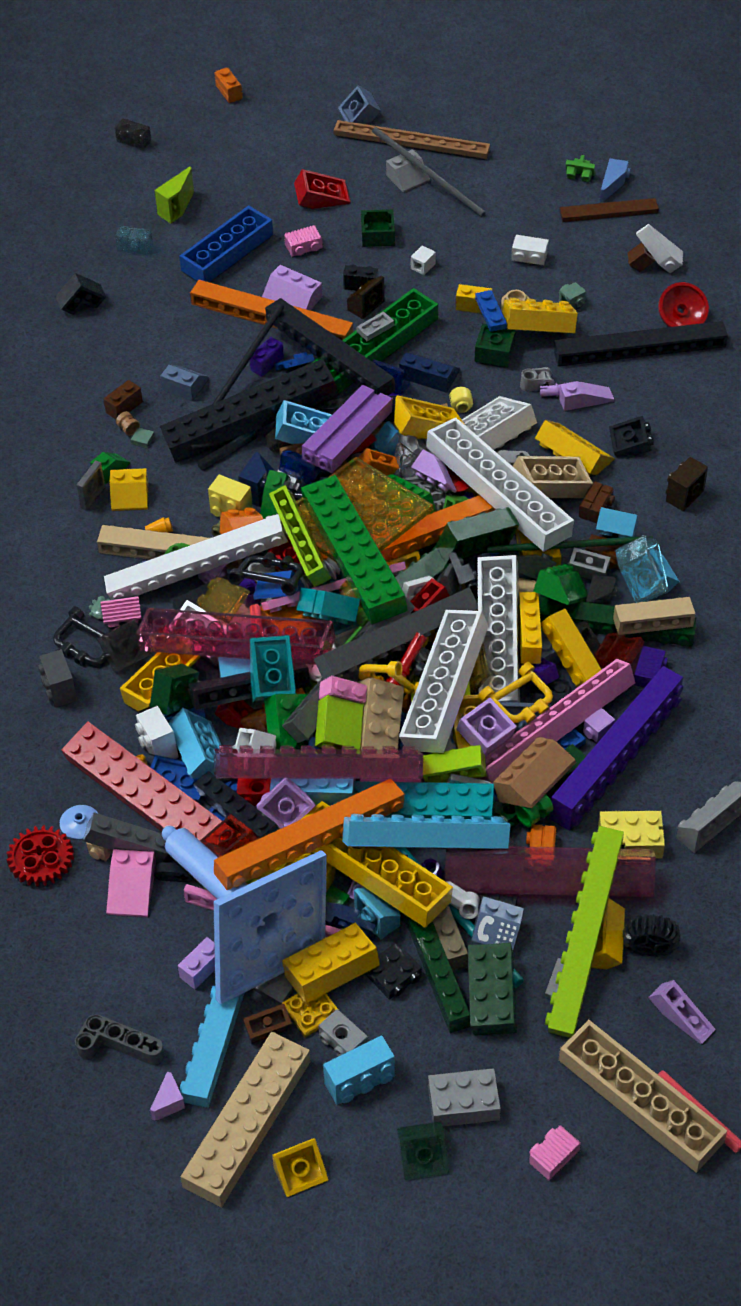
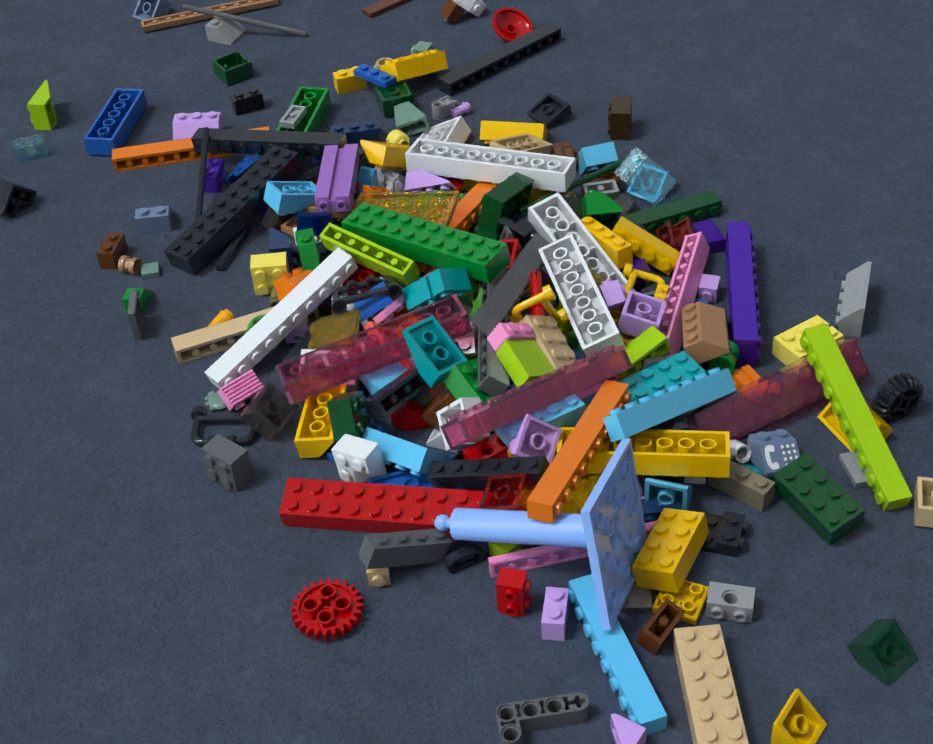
camera: 30 degrees left, 10 degrees down
light blue dish [60,805,98,840] -> none
bright pink slope [106,849,156,917] -> none
yellow slope [110,468,148,511] -> none
orange brick [215,68,242,103] -> none
bright pink brick [284,225,323,257] -> none
red slope [294,169,350,209] -> none
medium azure brick [323,1035,395,1105] -> none
dark brown slope [347,276,385,319] -> none
dark green brick [407,916,470,1033] -> none
white brick [411,246,436,275] -> none
light grey brick [428,1068,500,1127] -> none
white brick [512,235,548,265] -> none
lavender slope [559,381,614,411] -> none
tan brick [613,597,695,635] -> none
none -> sand green slope [394,101,431,136]
none -> red brick [496,567,532,617]
none -> lavender brick [599,279,626,310]

